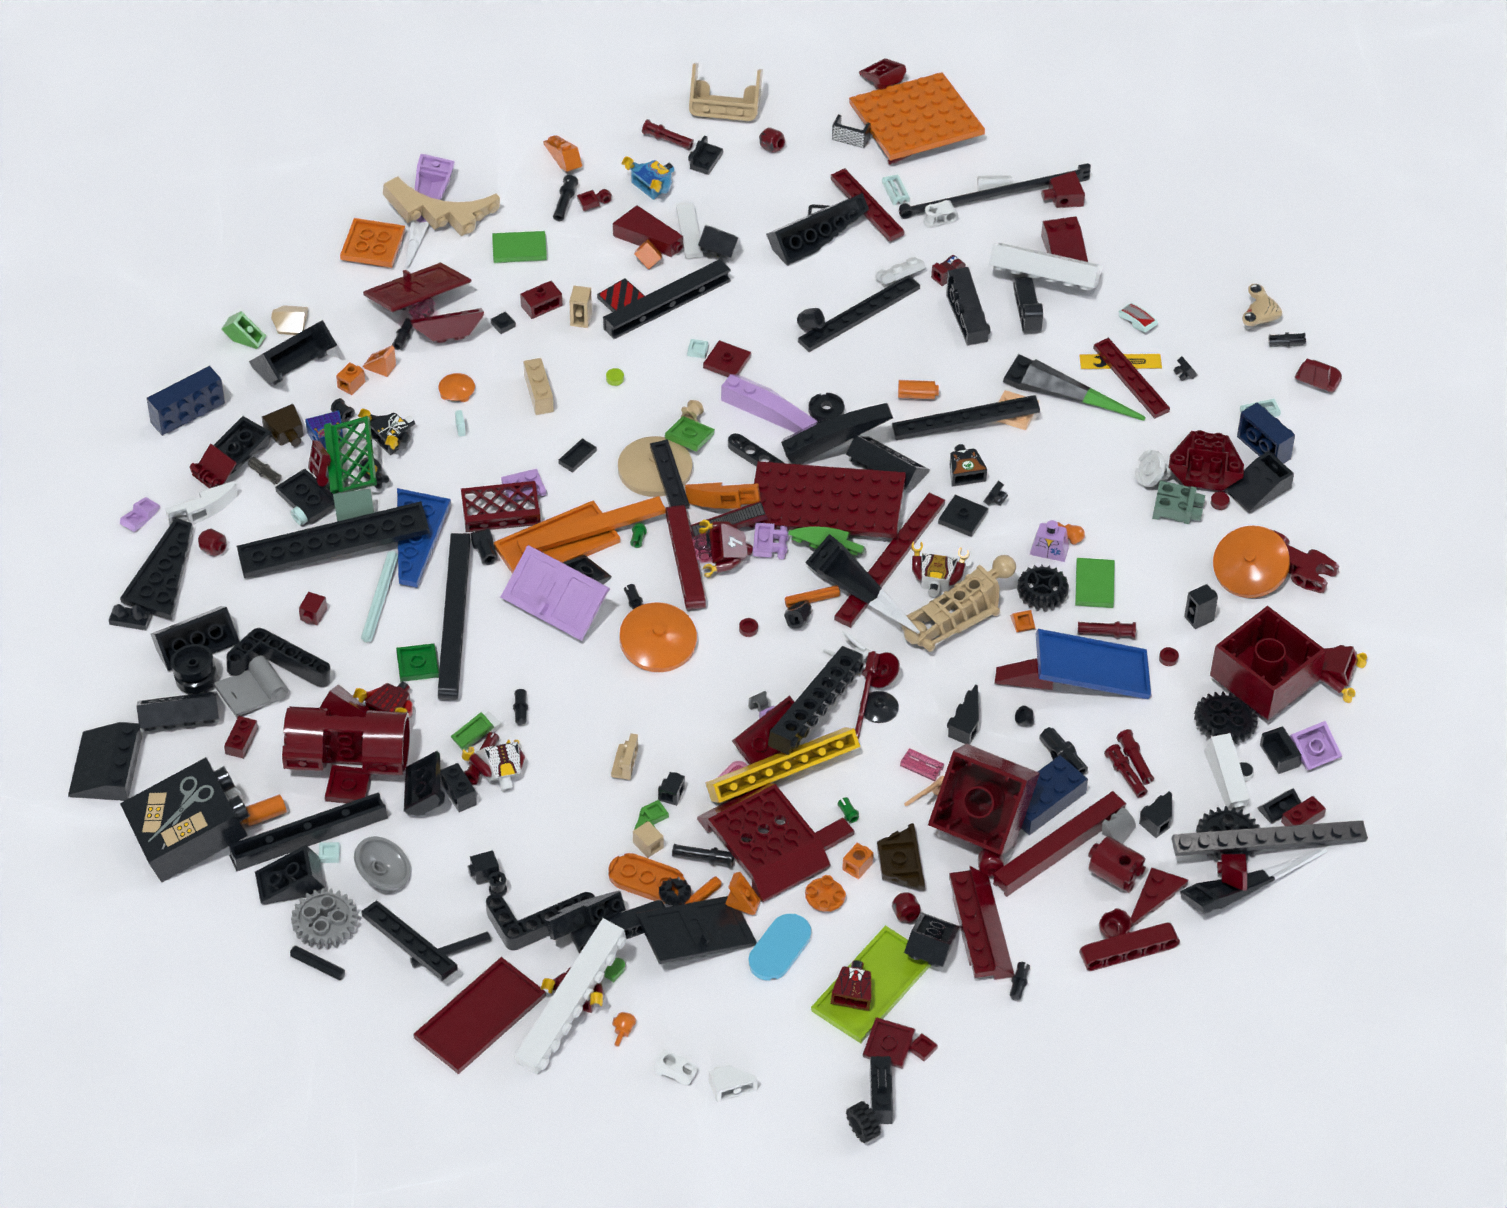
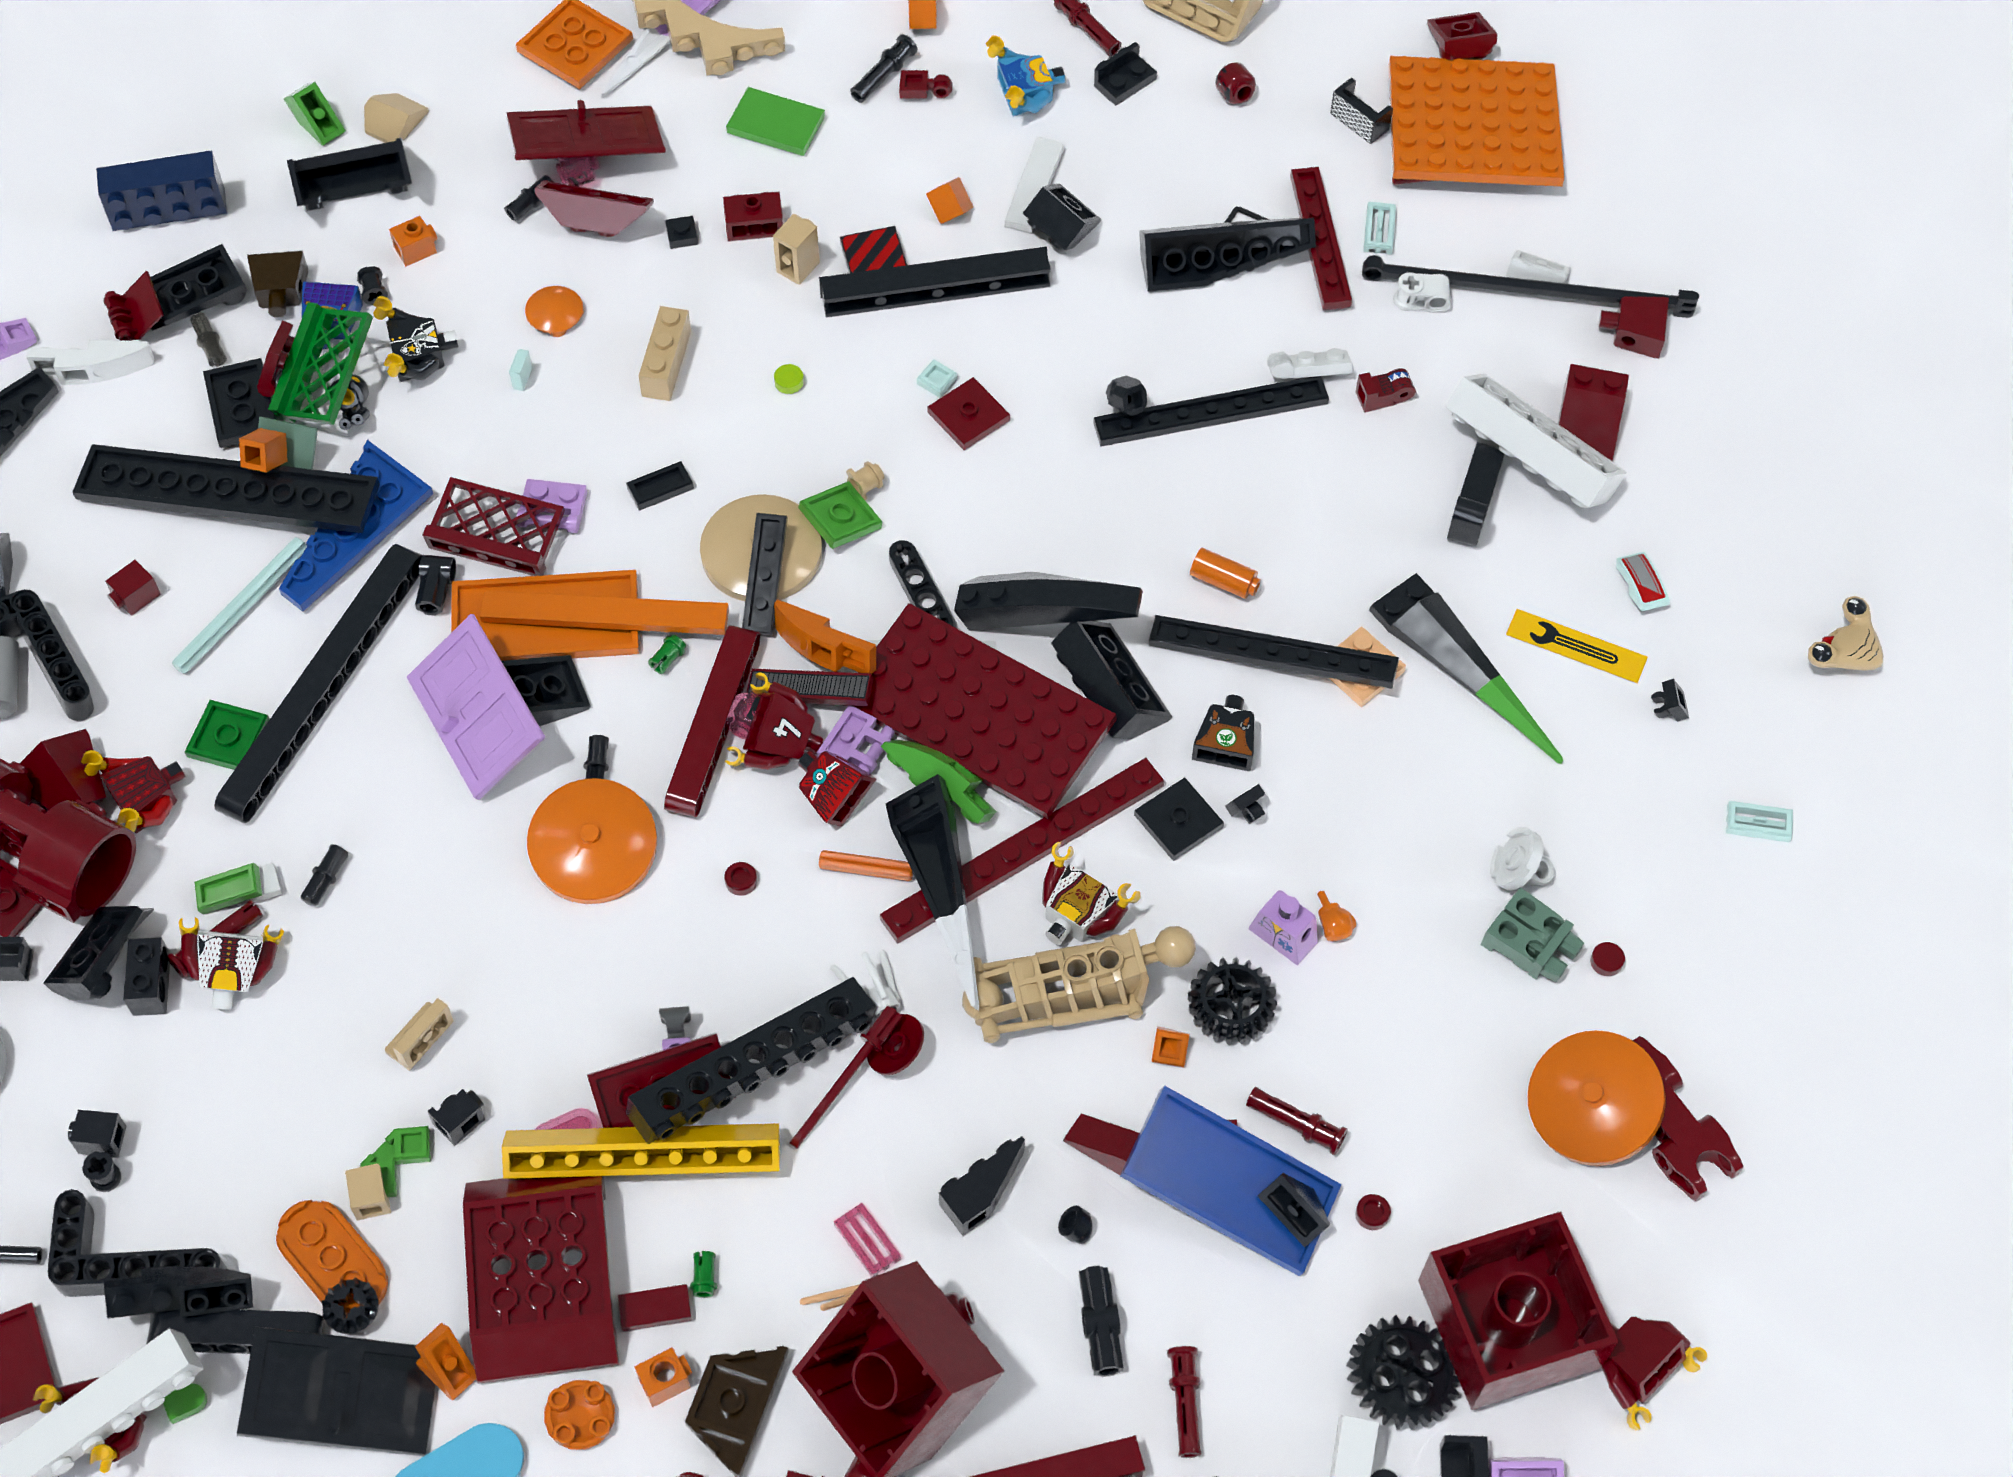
camera: 25 degrees right, 10 degrees up
dark red head [198,528,227,556] -> none
light aqua tile [290,506,308,526] -> none
orange slope [363,345,396,377] -> none
dark red slope [613,205,683,257] -> none
black pin [672,844,734,868] -> none
orange axle [684,876,722,904] -> none
lavender wedge [721,374,818,433] -> none
black rock [784,600,812,629] -> none
black tile [808,392,845,422] -> none
black dish [860,691,899,723] -> none
black wedge [946,267,991,346] -> none
dark blue brick [1021,755,1088,836] -> none
bright green tile [1075,558,1115,608] -> none
dark red tile [1093,337,1170,419] -> none
dark red pin [1116,729,1154,785] -> none
dark red wedge [1168,430,1244,491] -> none
black brick [1184,584,1218,629] -> none
black slope [1225,451,1294,513] -> none
dark blue brick [1237,402,1295,464] -> none
black pin [1268,332,1306,347] -> none
dark red piece [1294,358,1342,393] -> none
none -> orange brick [239,428,287,472]
none -> torso [798,751,877,827]
none -> black slope [1258,1173,1330,1248]

